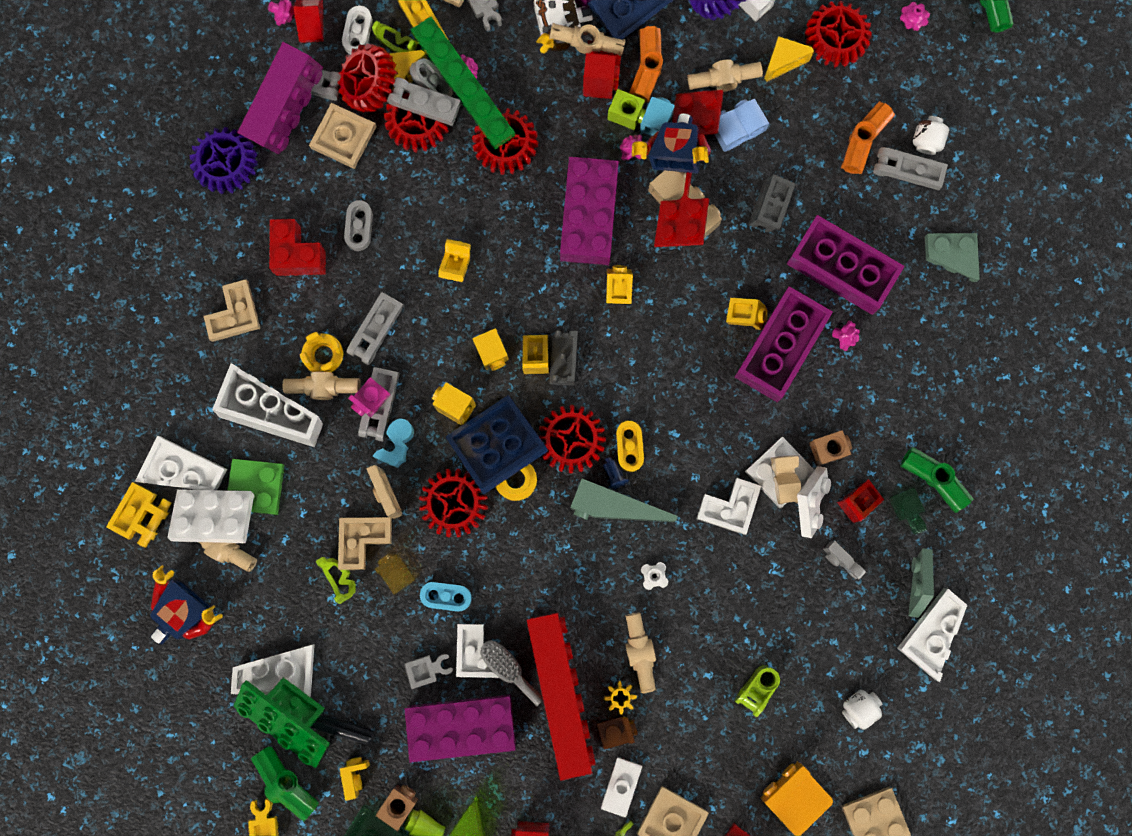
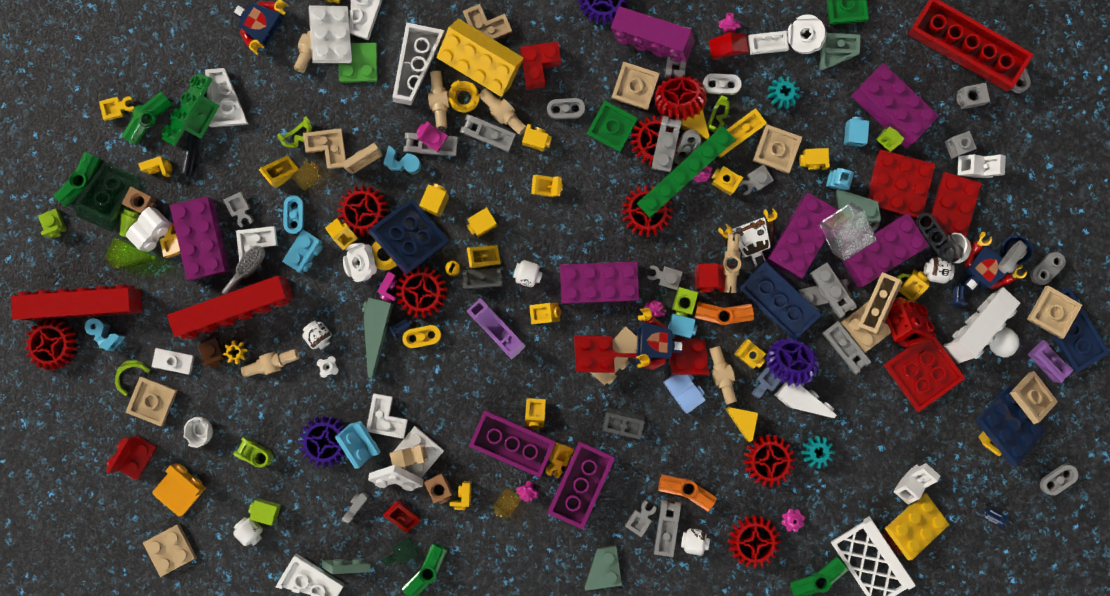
camera: 85 degrees right, 5 degrees up
none -> white brick [126,207,171,252]
none -> yellow plate [159,222,181,258]
none -> white hair [183,417,213,448]
none -> lime brick [248,498,281,526]
none -> yellow slope [259,155,299,188]
none -> medium azure bracket [282,229,323,274]
none -> dark purple gear [298,415,346,468]
none -> white head [302,321,331,350]
none -> yellow brick [325,218,358,250]
none -> medium azure bracket [335,421,380,469]
none -> white plate [343,243,377,282]
none -> dark pink bracket [377,272,398,303]
none -> yellow brick [436,18,524,97]
none -> yellow hinge [445,261,460,276]
none -> yellow bracket [450,481,472,510]
none -> medium lavender arch [467,298,526,360]
none -> tan pin [479,88,527,135]
none -> clear yellow bracket [492,487,521,519]
none -> white head [513,260,542,288]
none -> yellow brick [522,124,552,152]
none -> yellow plate [545,442,574,478]
none -> green plate [586,100,638,153]
none -> light grey plate [625,500,656,537]
none -> light grey plate [647,266,683,291]
none -> yellow brick [711,166,743,196]
none -> red gear [728,515,781,568]
none -> yellow brick [734,339,766,369]
none -> sand blue plate [751,367,781,398]

